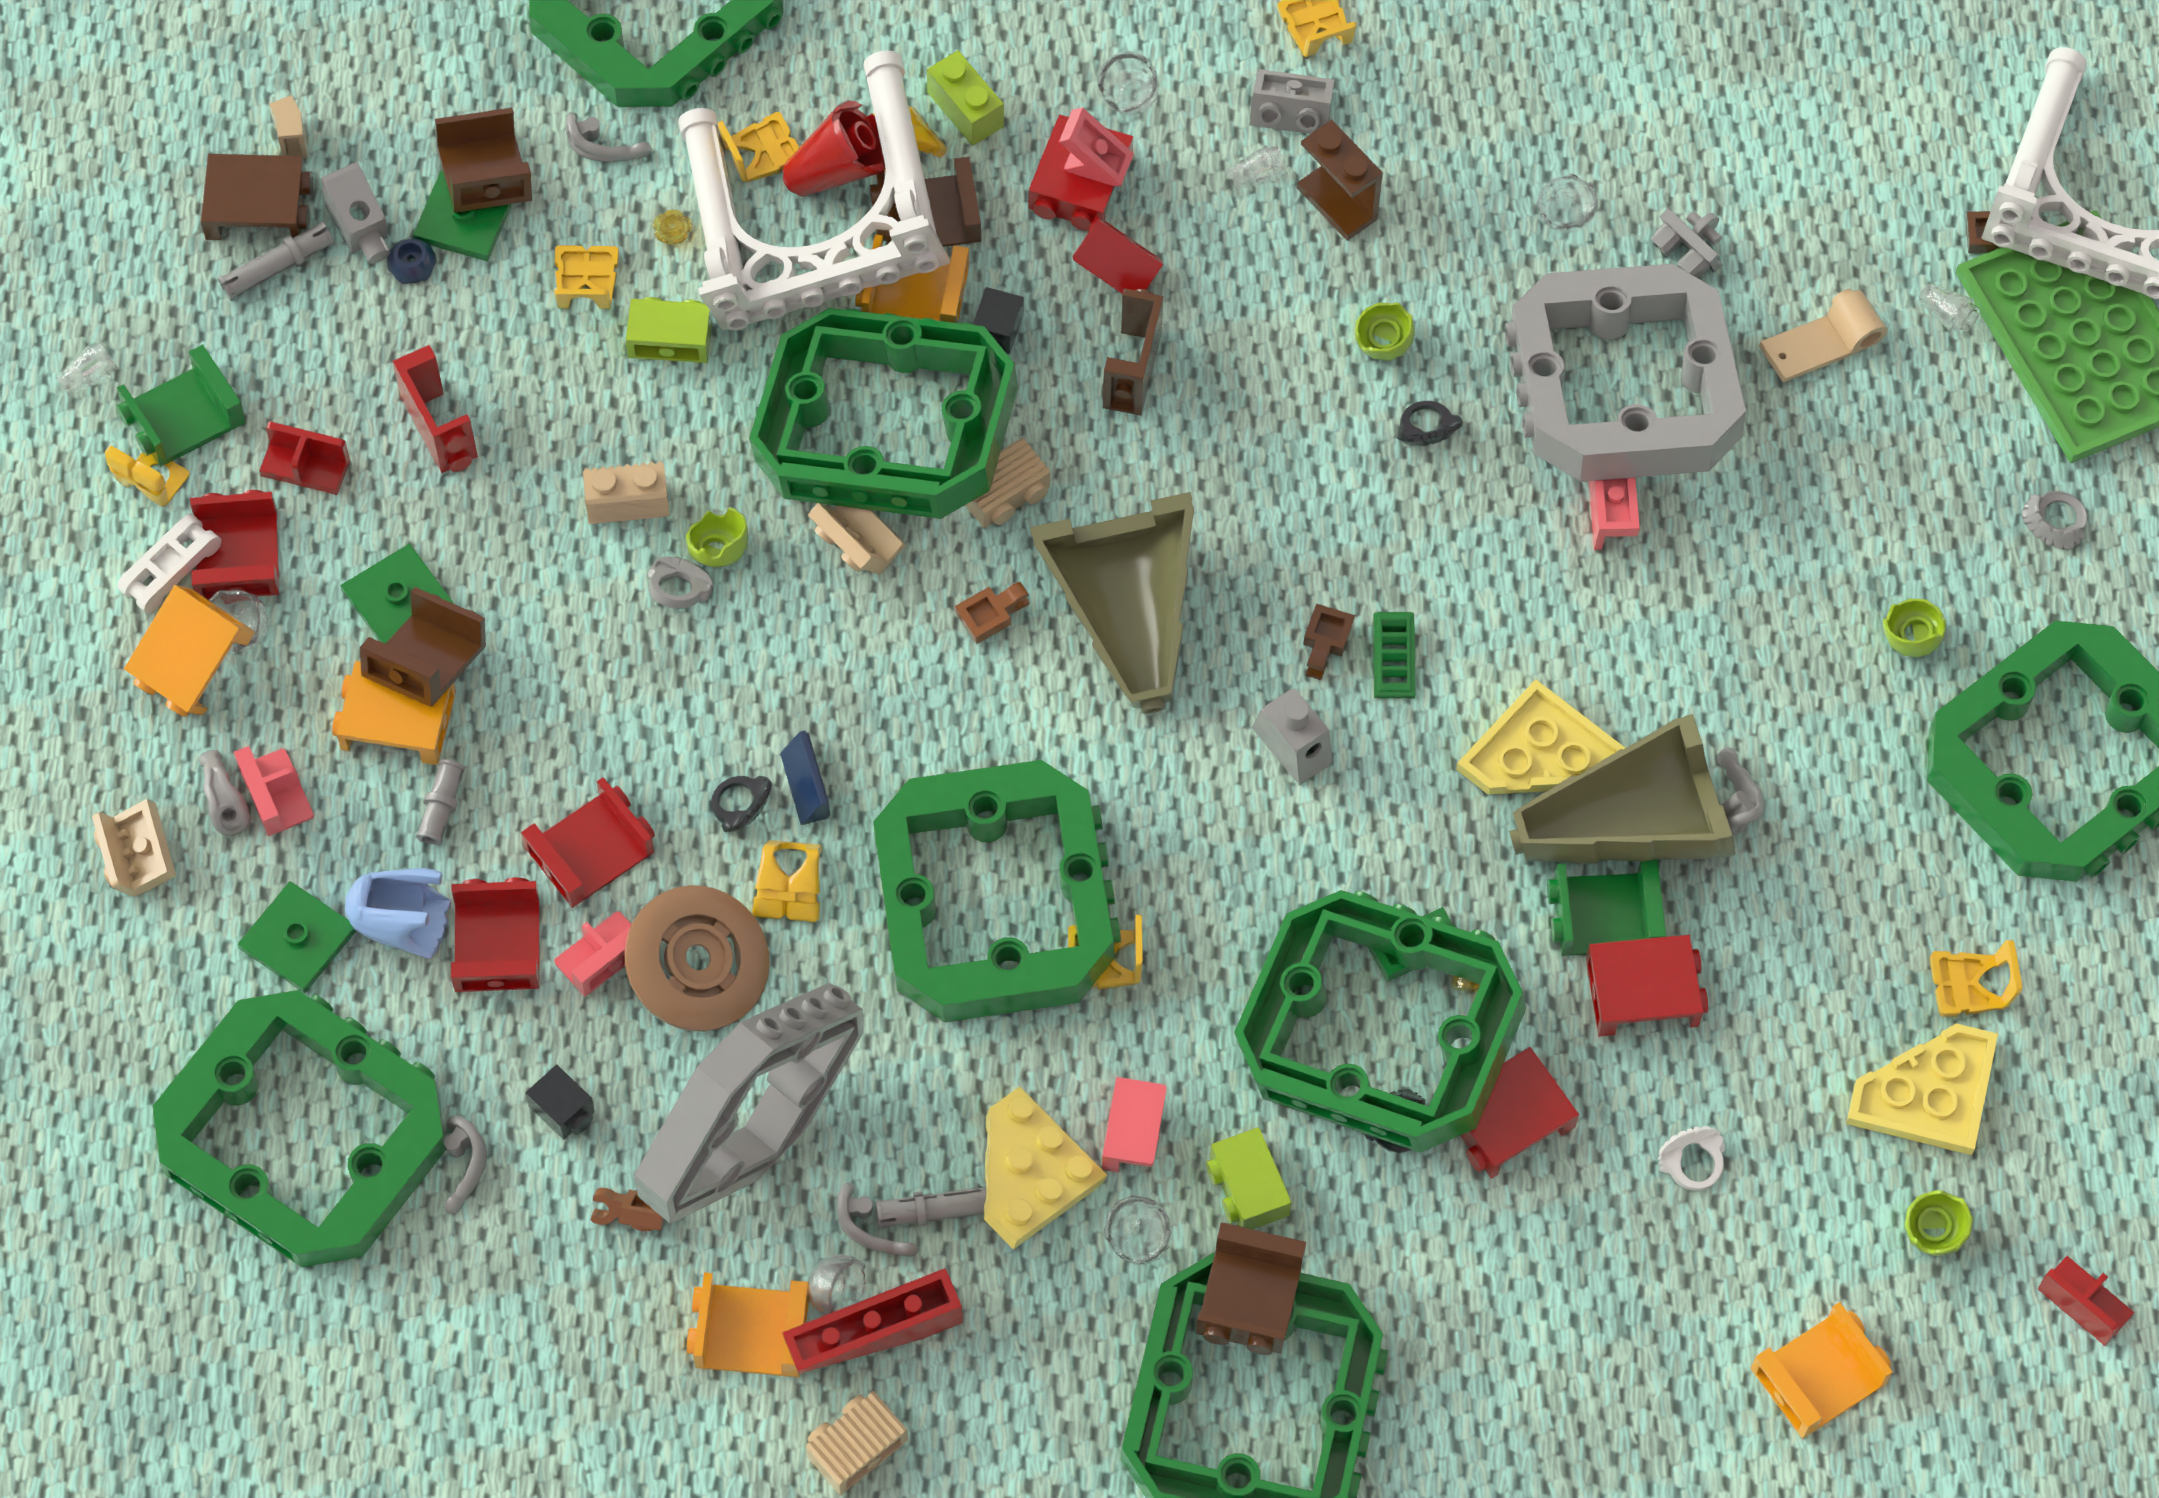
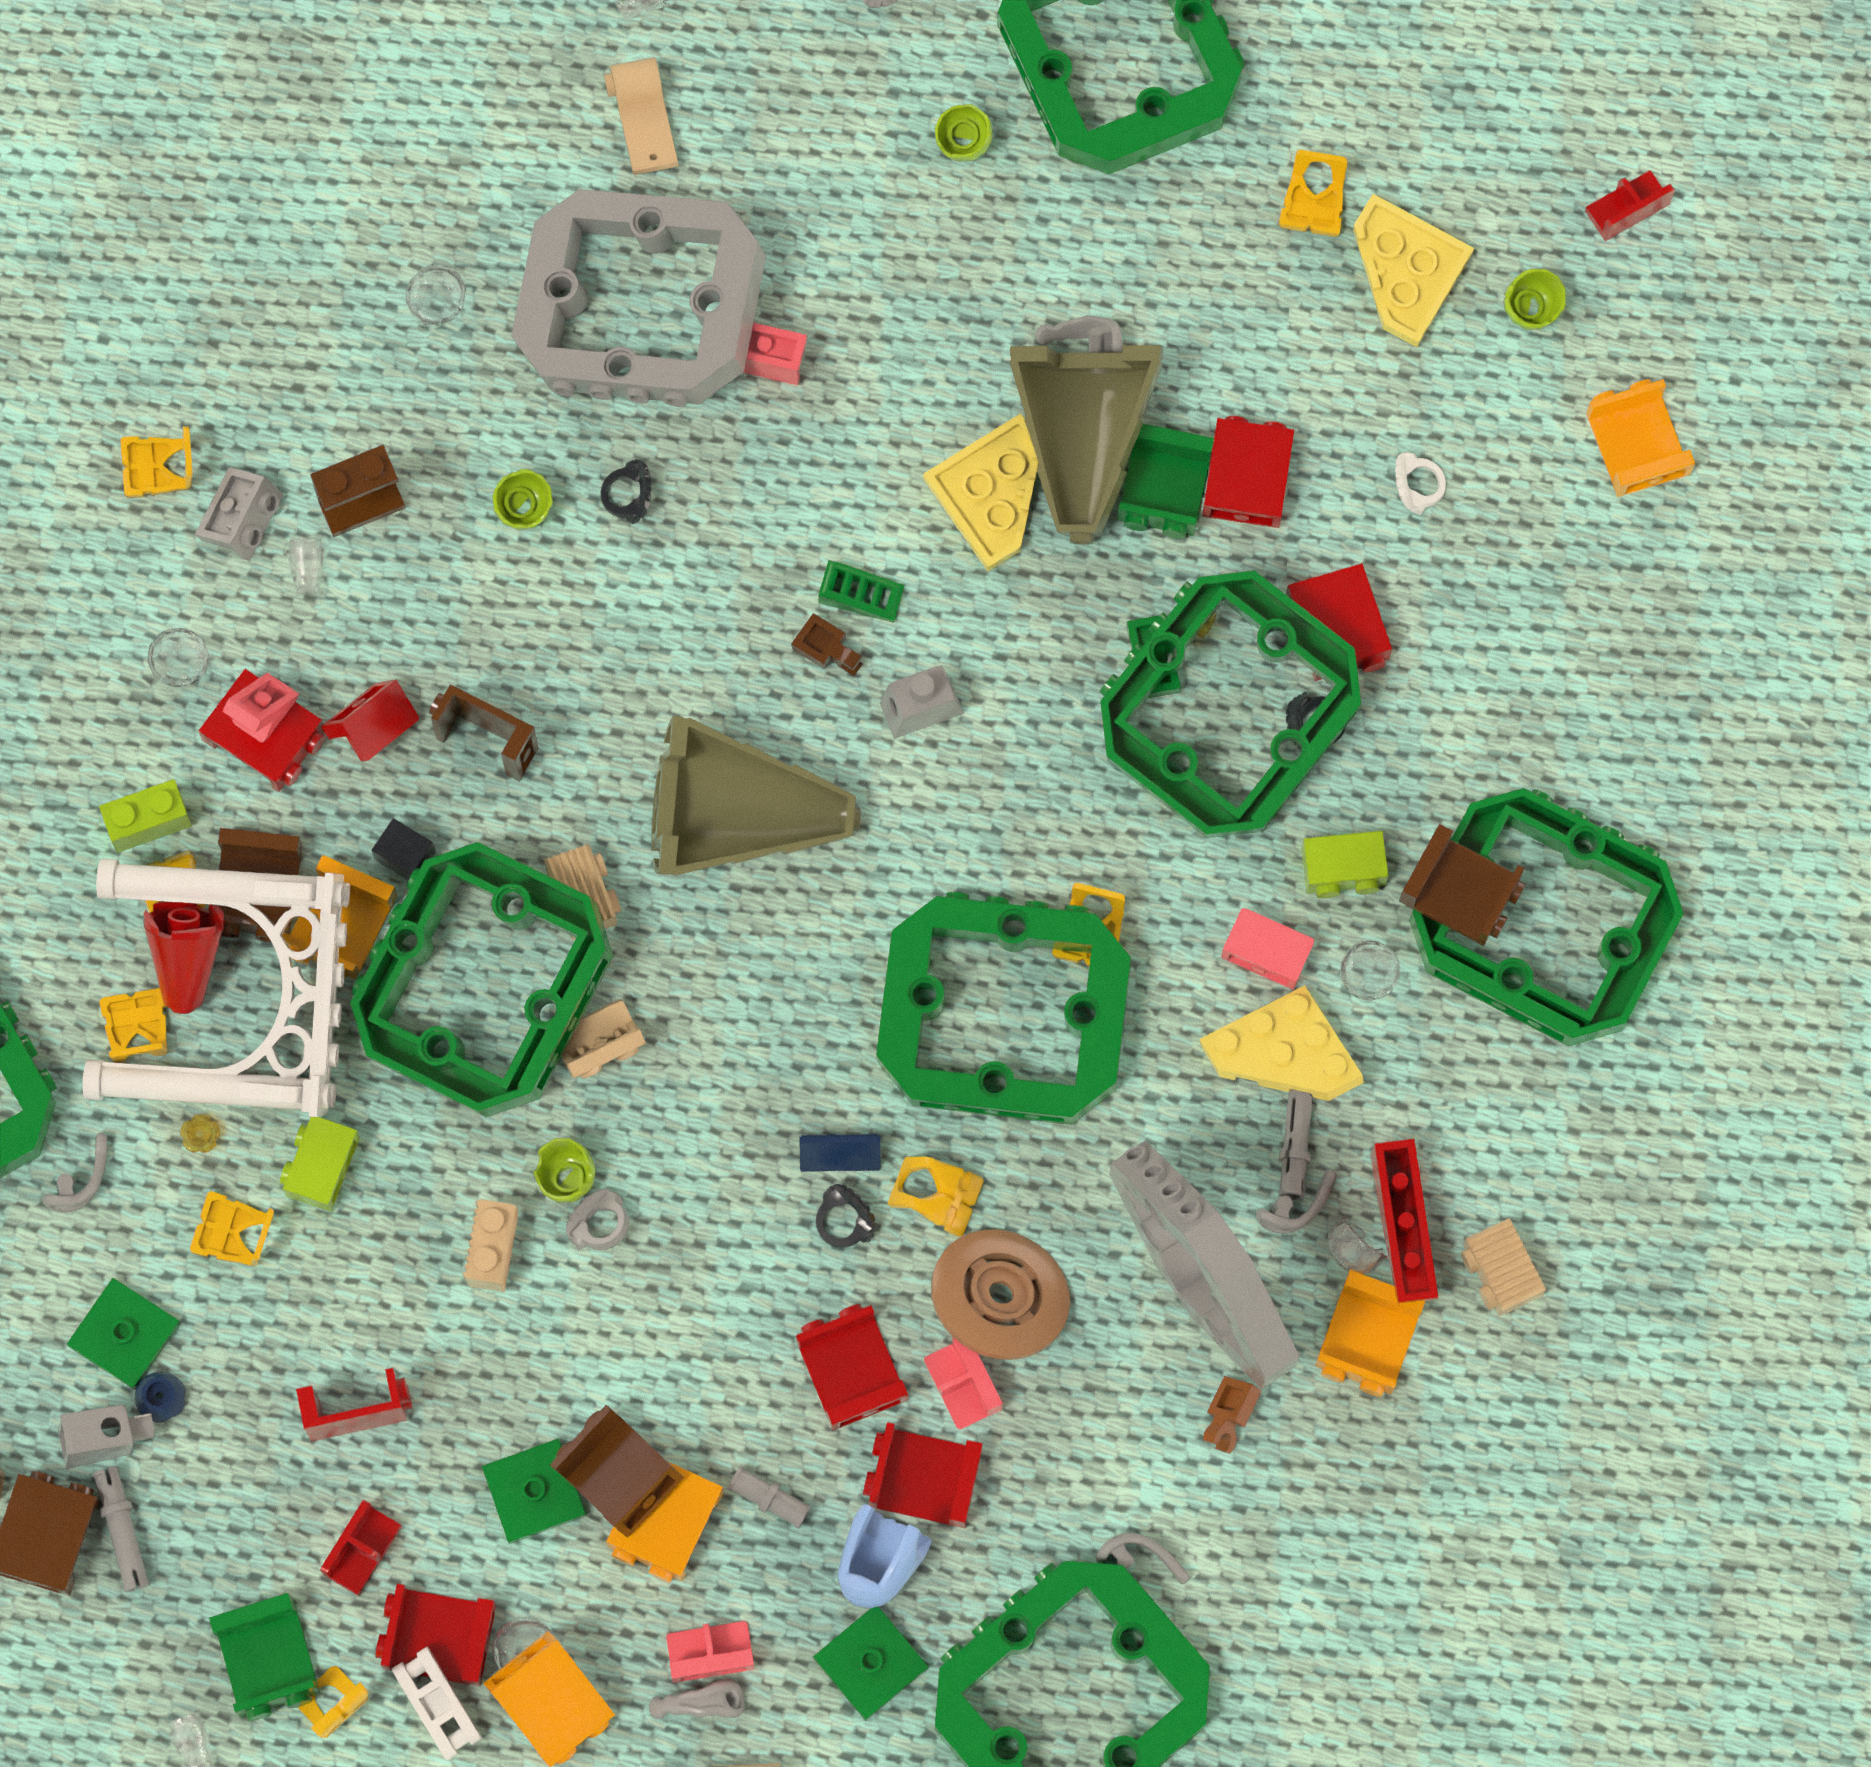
camera: 75 degrees left, 10 degrees up
reddish brown panel [435,108,532,213] -> none
black brick [525,1064,595,1140] -> none
dark orange plate [954,582,1030,644] -> none
light grey hips [1651,208,1723,278] -> none

